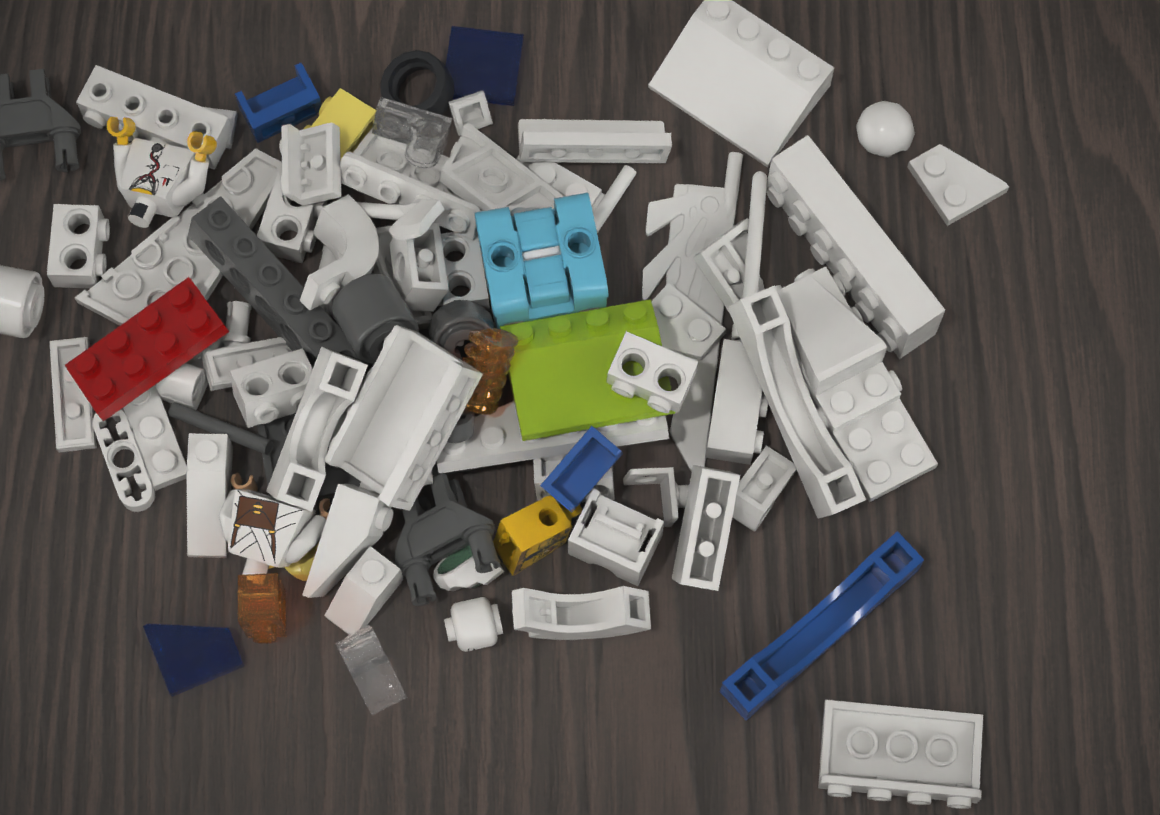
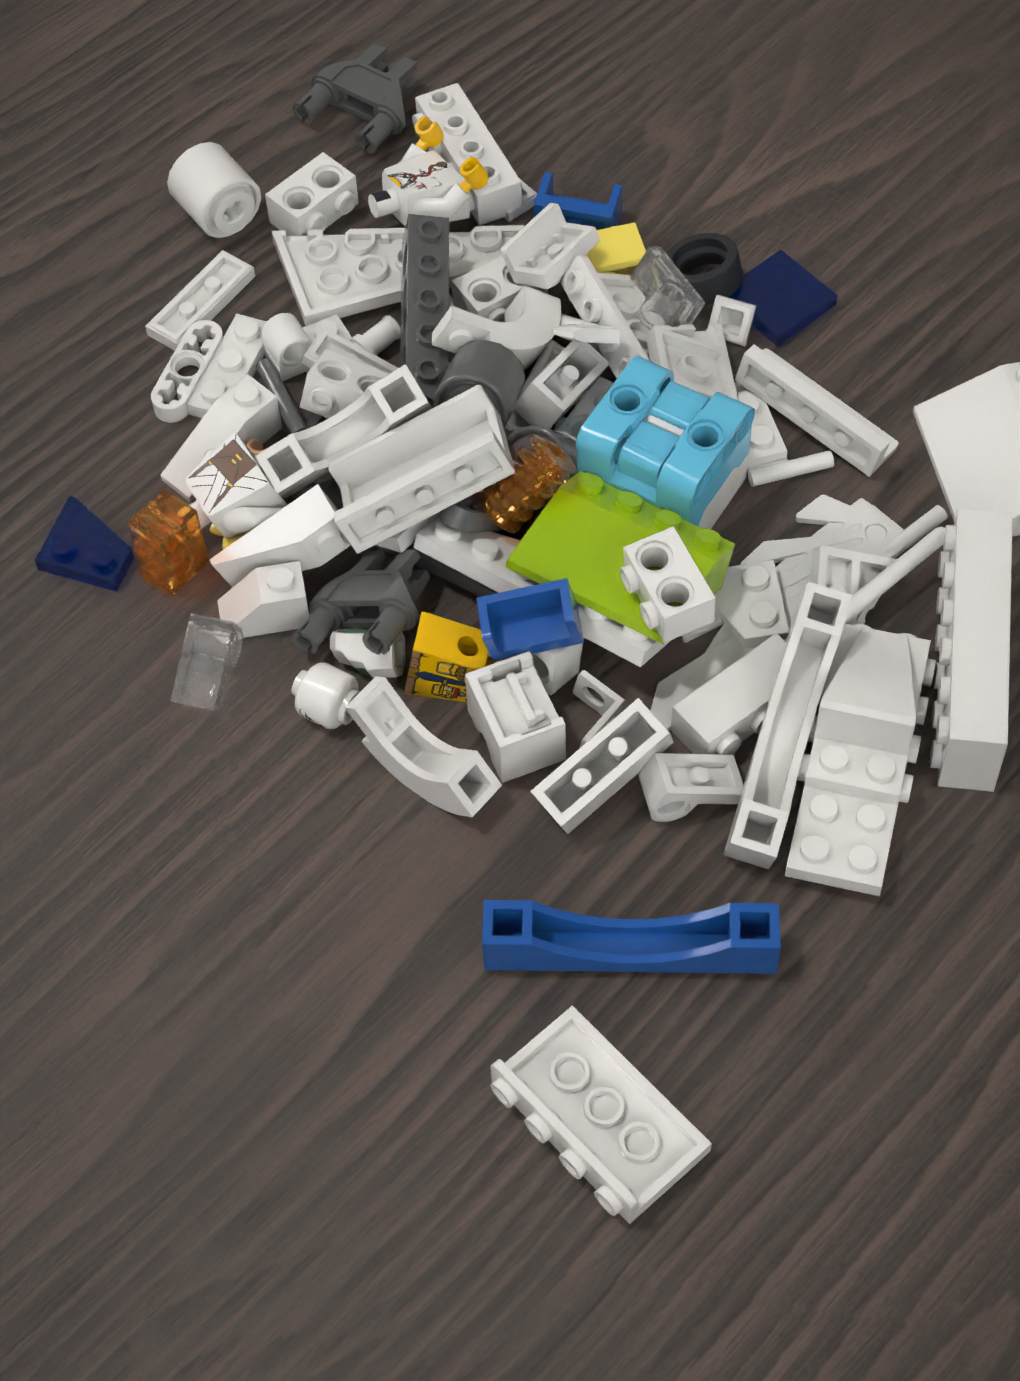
camera: 45 degrees right, 15 degrees down
red plate [65,277,229,422] -> none

